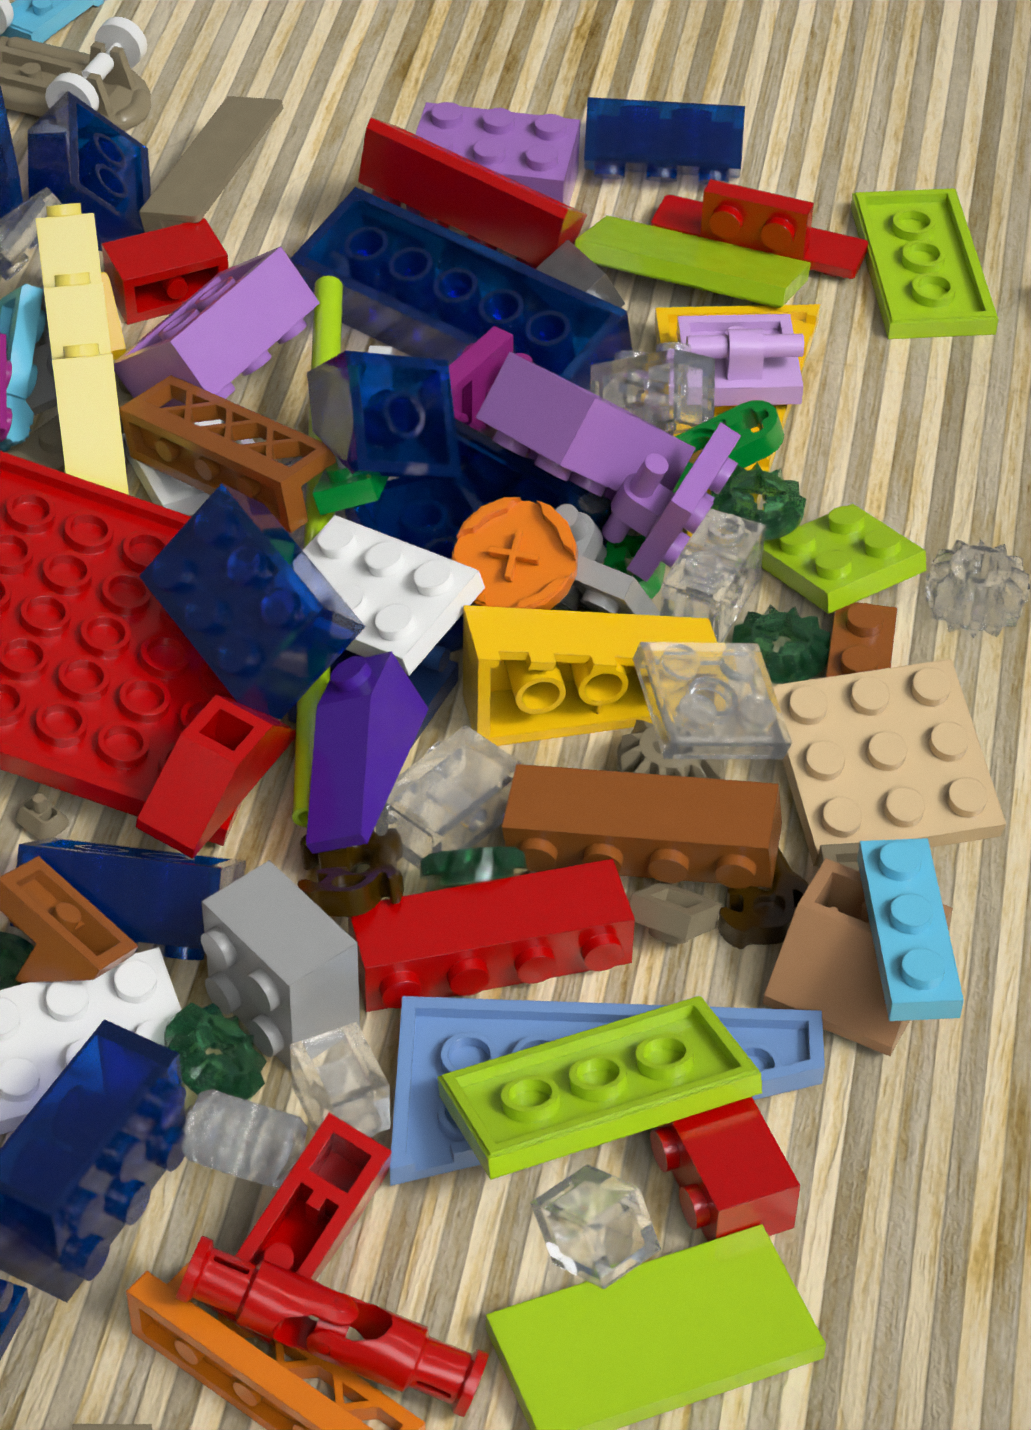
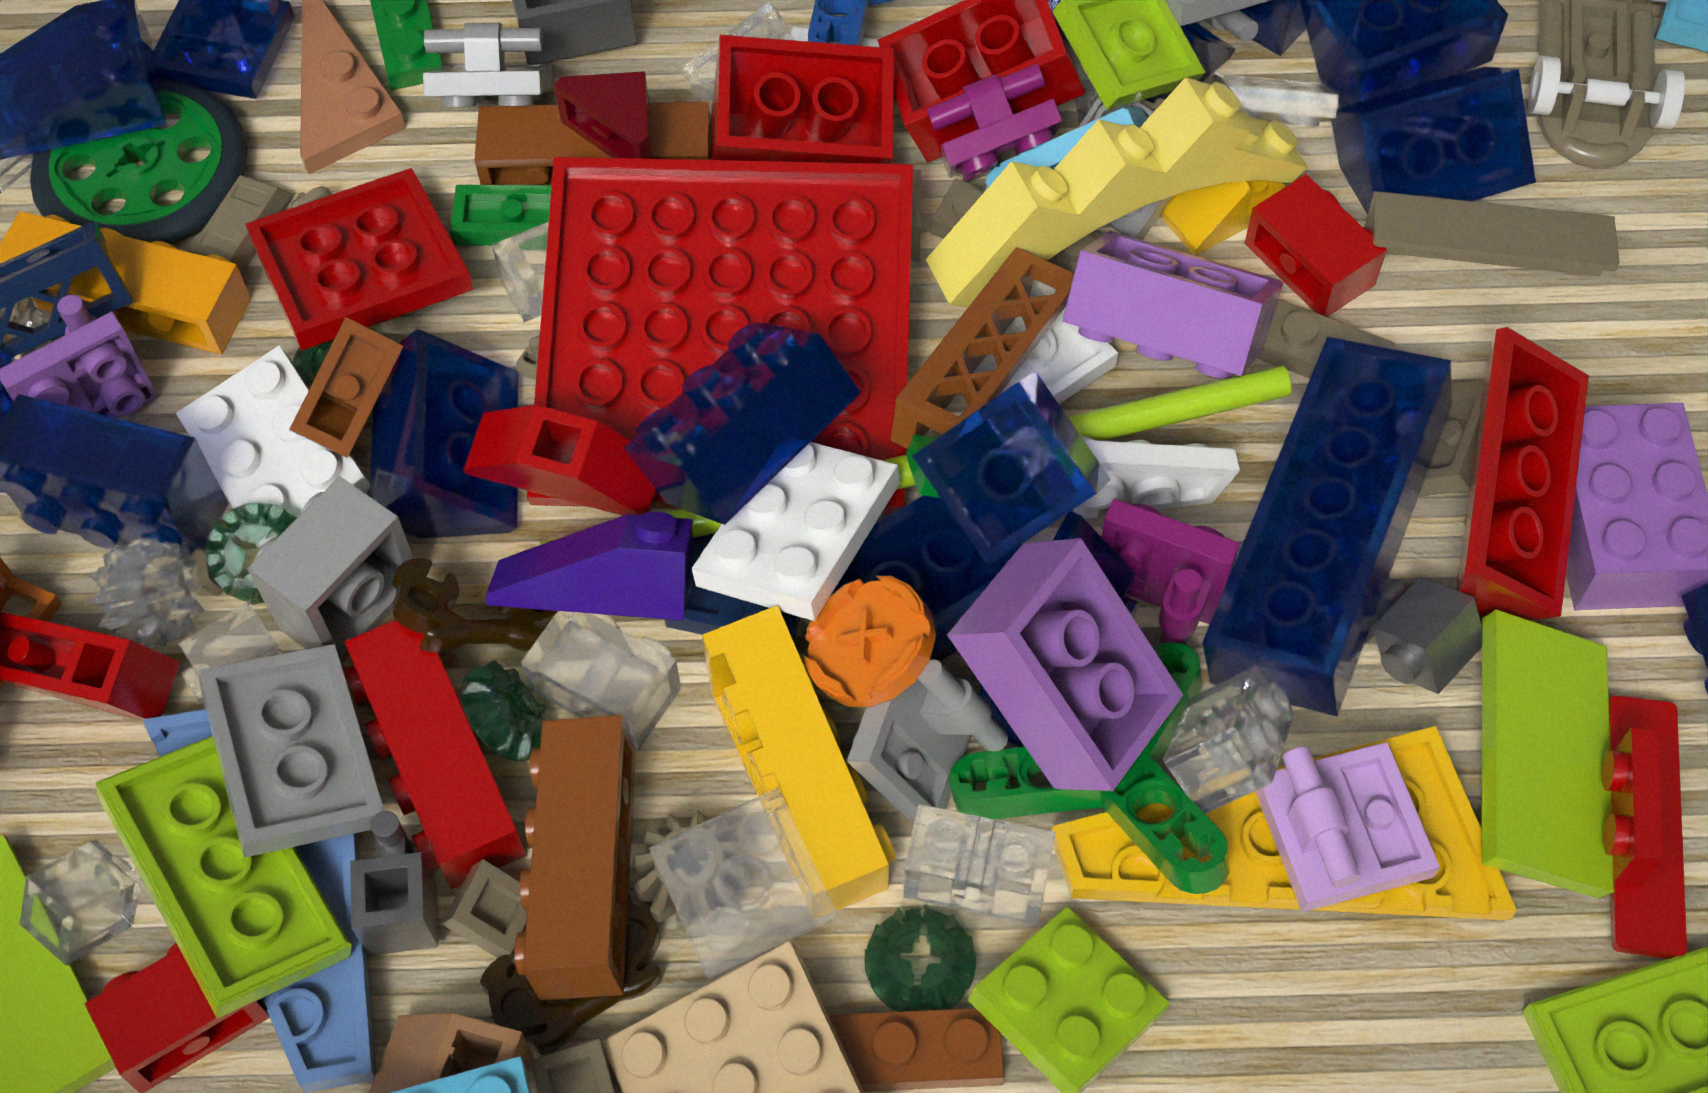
camera: 80 degrees right, 15 degrees up
medium lavender plate [602,422,741,582] -> none
clear green gear [710,462,806,540] -> none
none -> light grey plate [199,644,384,858]
none -> flat silver brick [350,811,439,956]

